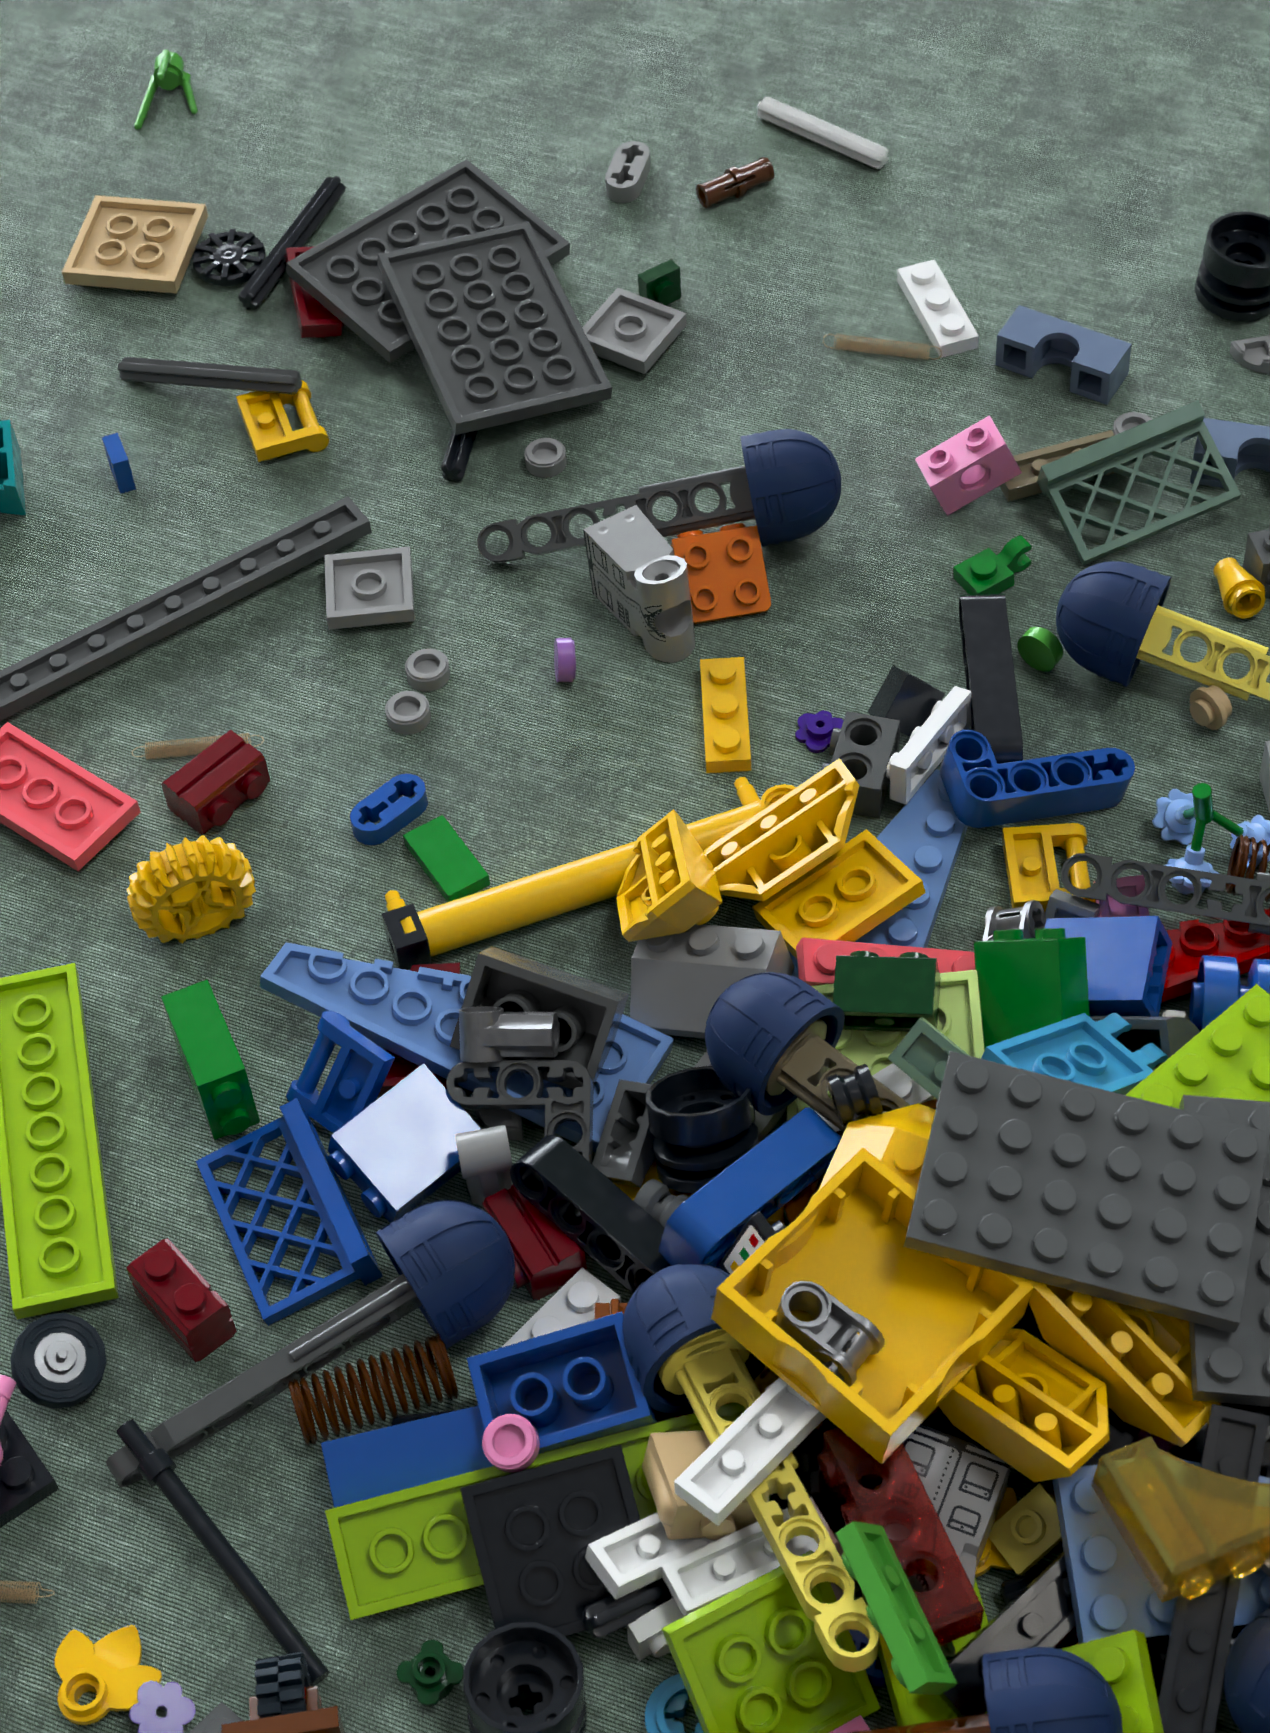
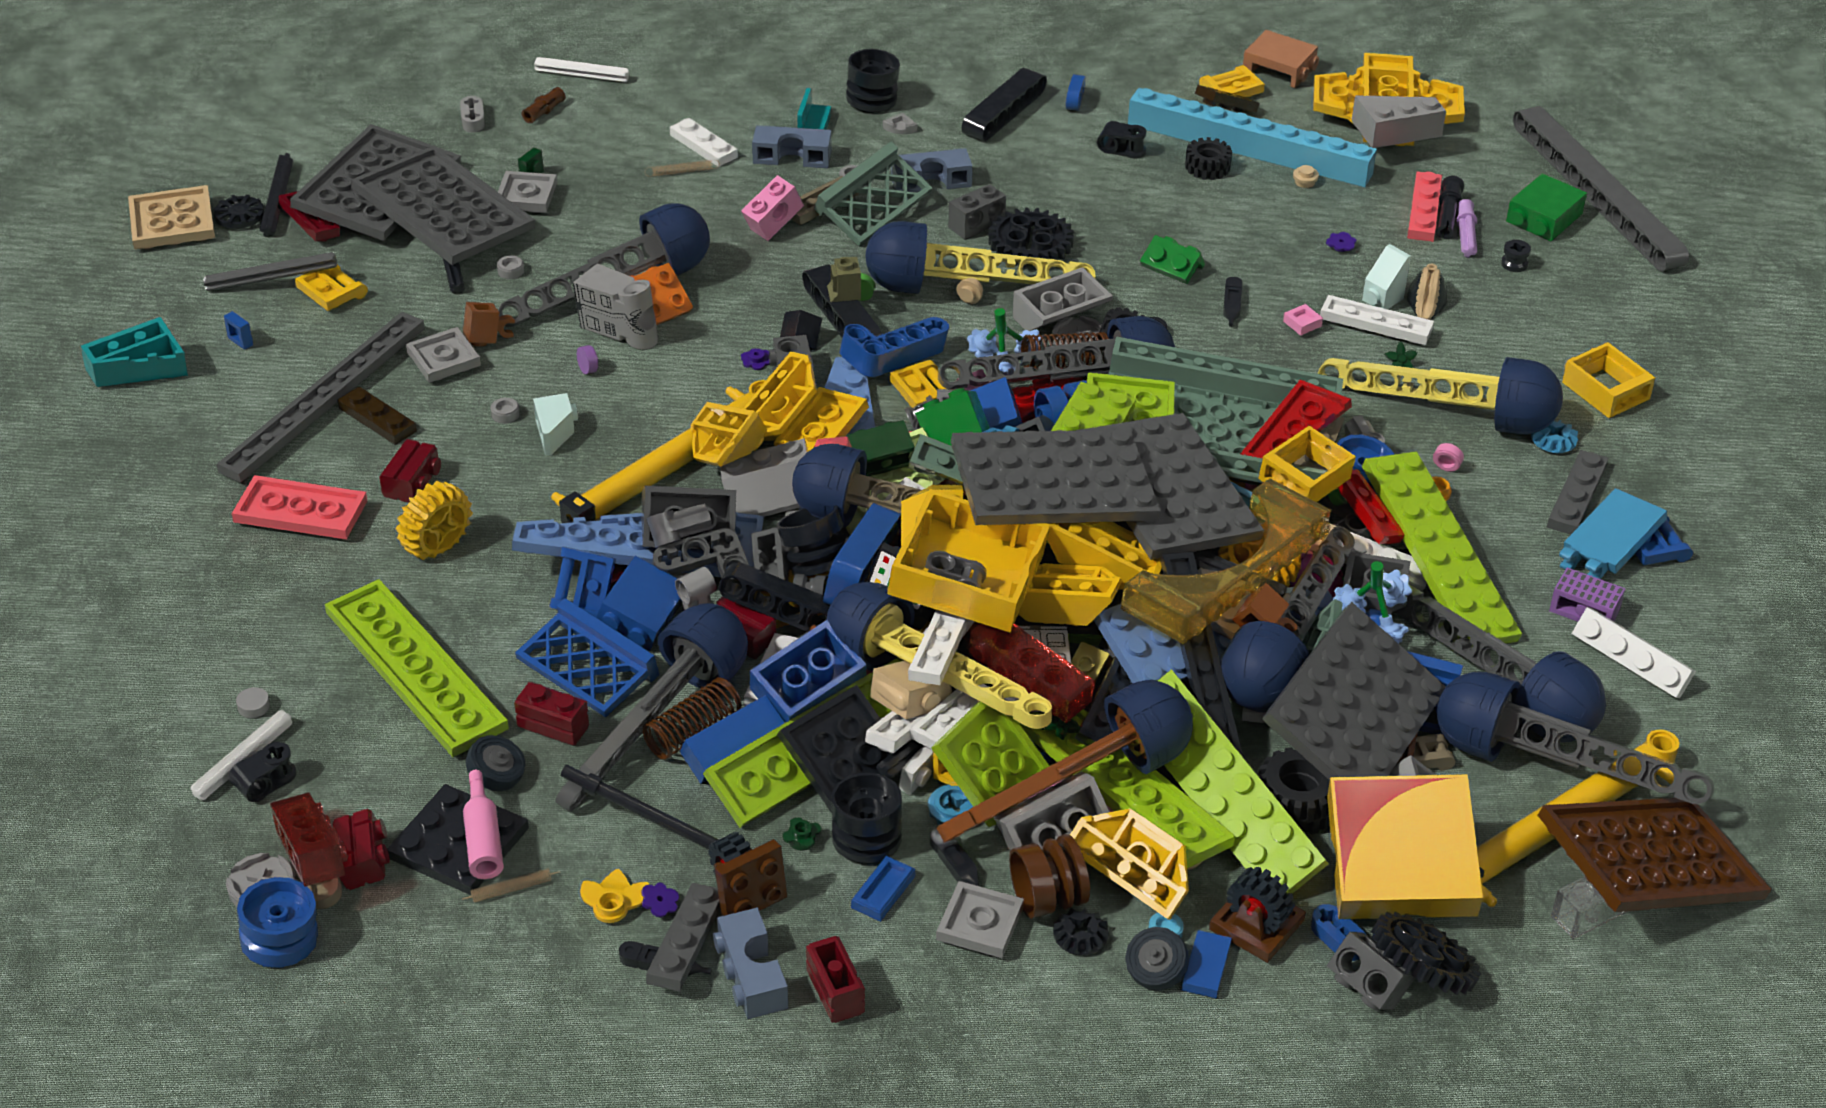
camera: 30 degrees left, 10 degrees down
tan piece [132,733,264,760] -> none
bright green plant [134,49,198,130] -> none
green brick [161,979,261,1140] -> none
blue beam [350,773,428,846] -> none
green tile [403,815,490,902] -> none
light grey tile [405,649,450,692] -> none
bright pink tile [482,1414,540,1473] -> none
yellow plate [700,657,752,773] -> none
black wheel [826,1064,883,1126] -> none
bright green plate [835,1521,957,1696] -> none
white plate [886,686,971,804] -> none
green plate [953,535,1032,595] -> none
yellow cone [1213,557,1265,619] -> none
none -> dark brown plate [338,386,417,445]
none -> dark orange brick [463,302,515,347]
none -> light aqua slope [533,393,578,456]
none -> teal panel [797,88,831,130]
none -> olive window [827,257,861,302]

